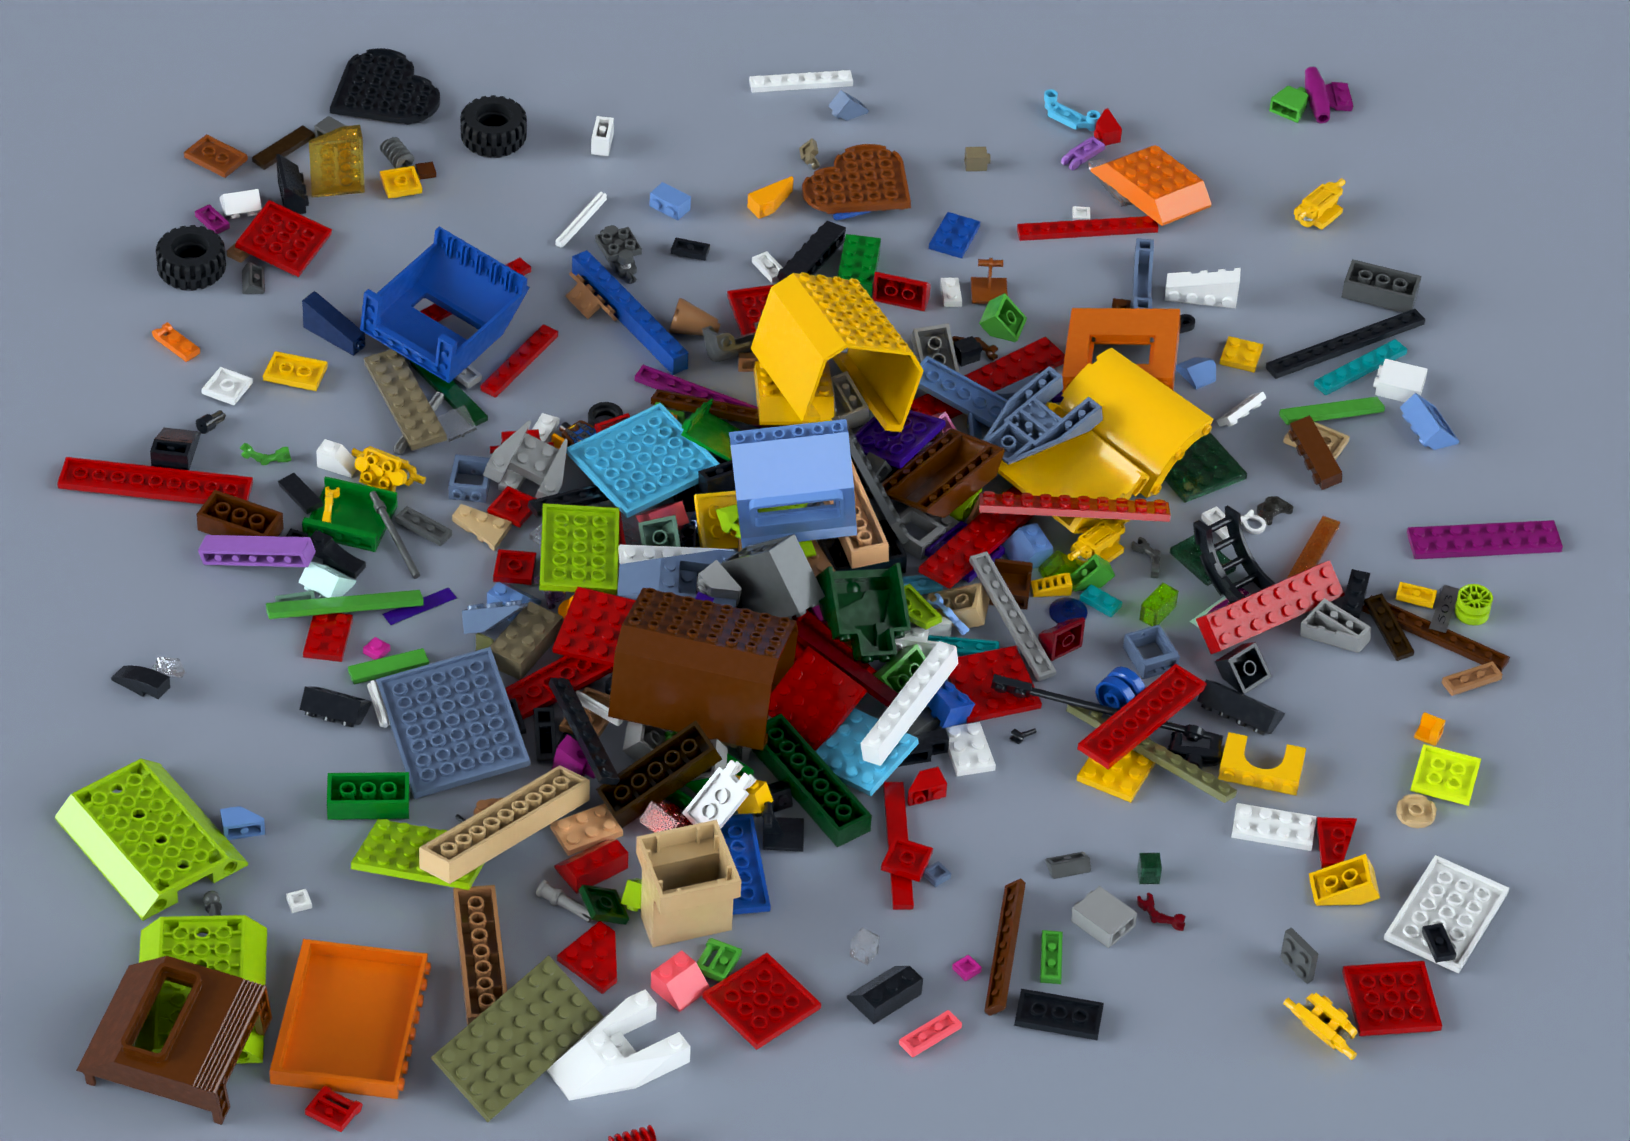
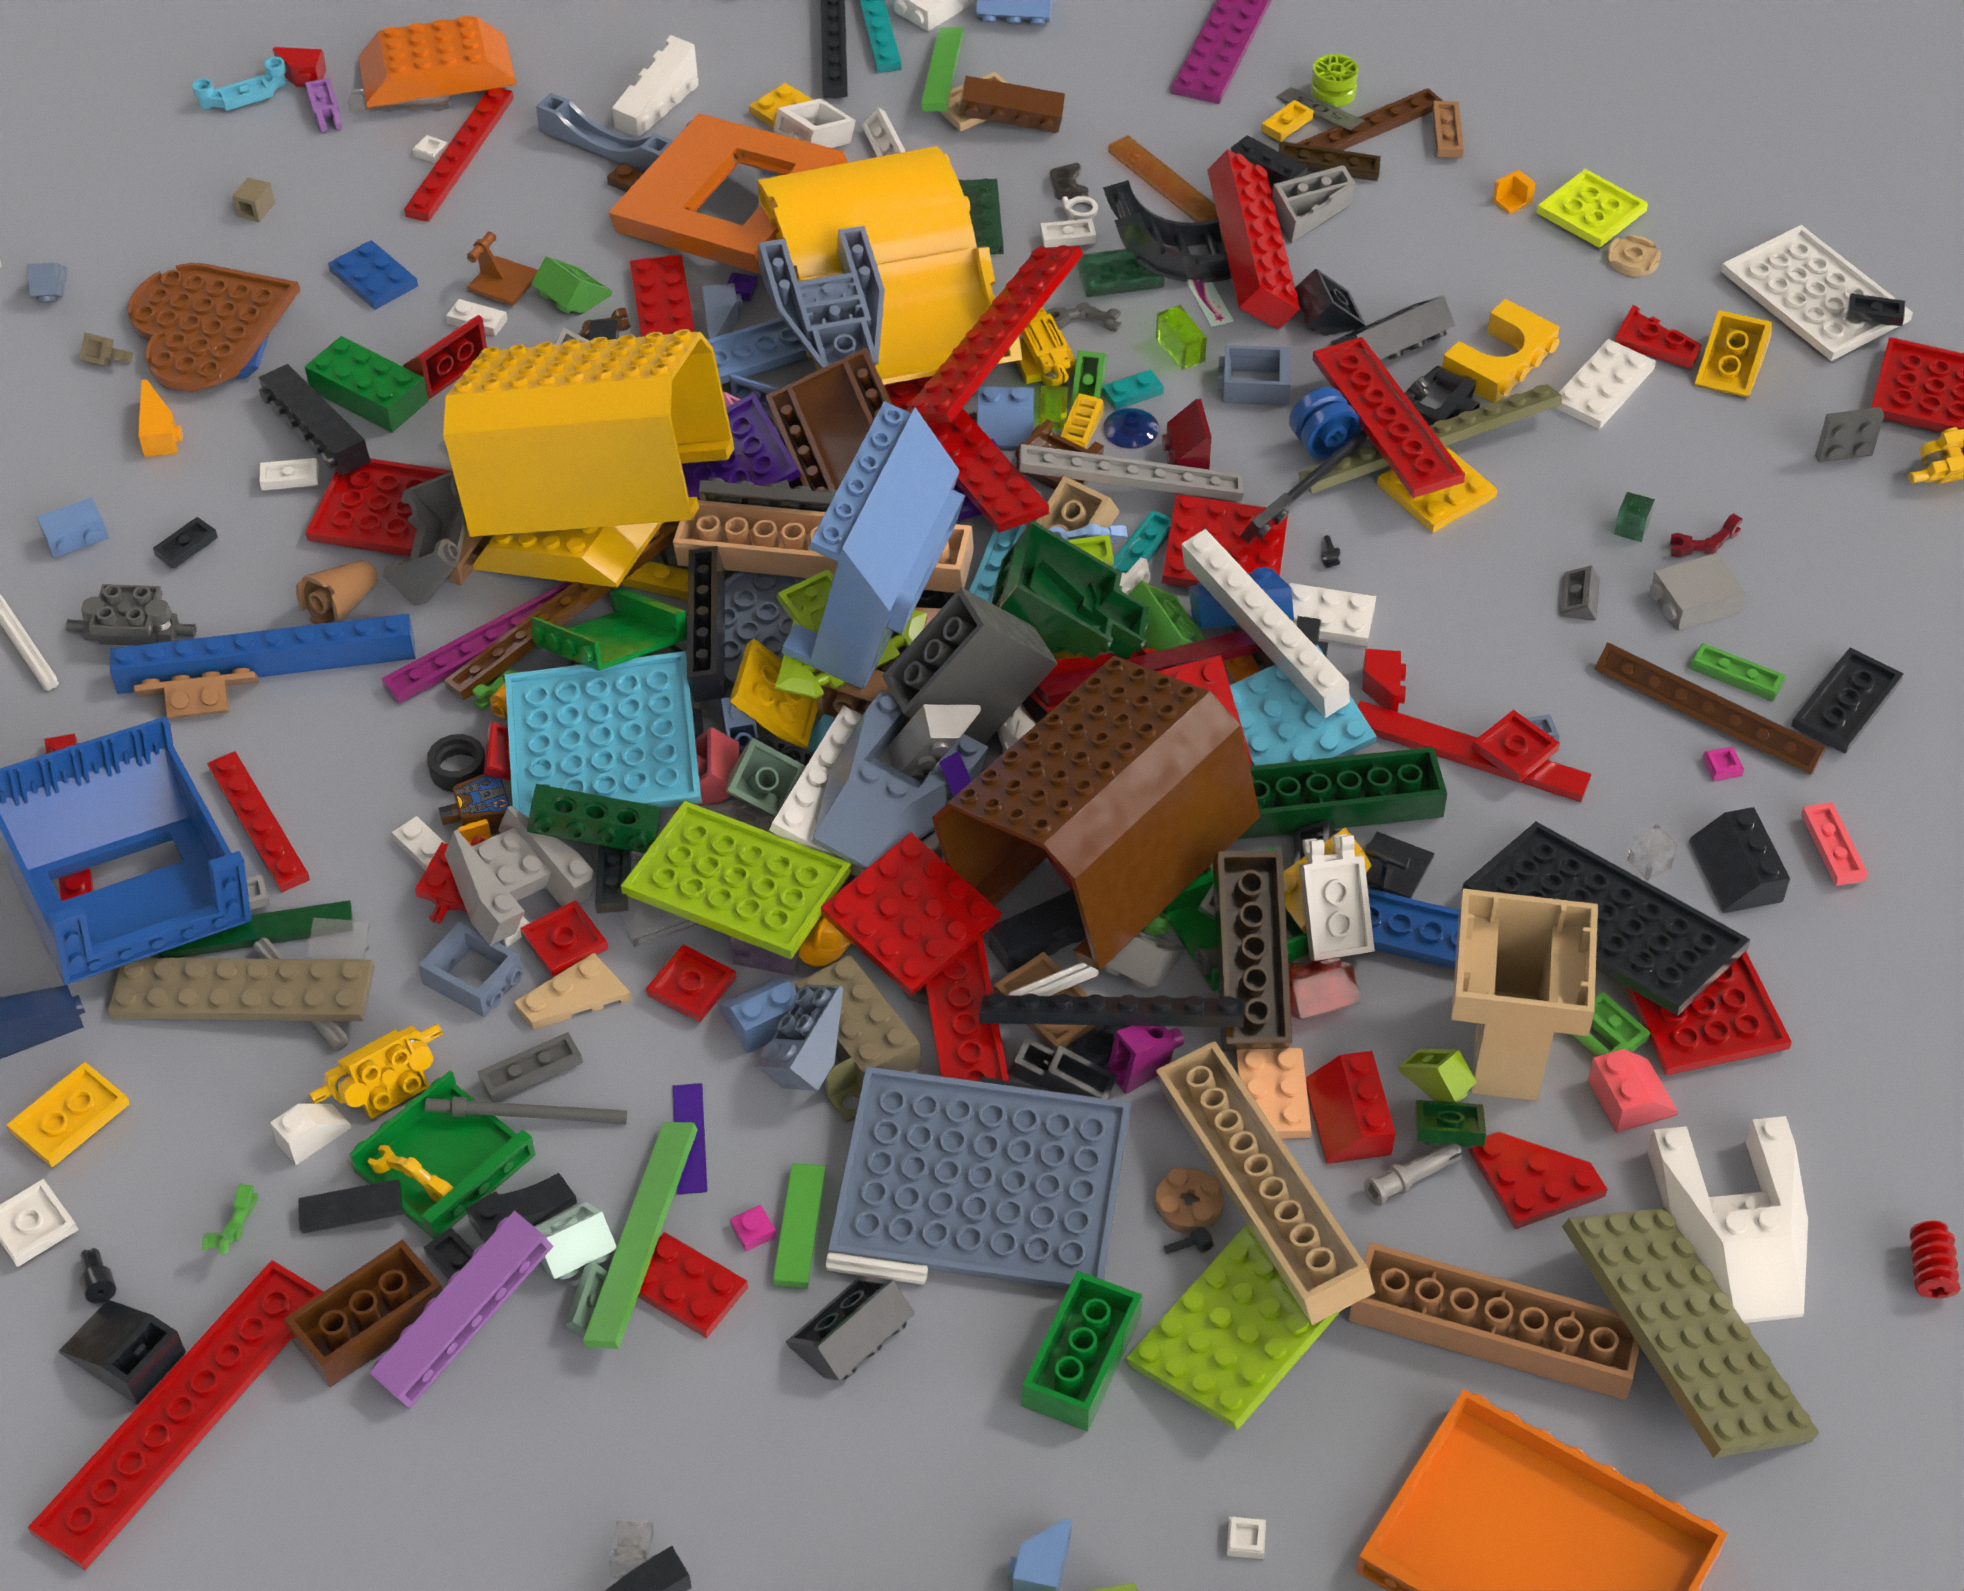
camera: 60 degrees left, 5 degrees up
none -> dark green brick [527,784,661,853]
none -> white window [773,98,856,148]
none -> black plate [1462,821,1750,1016]

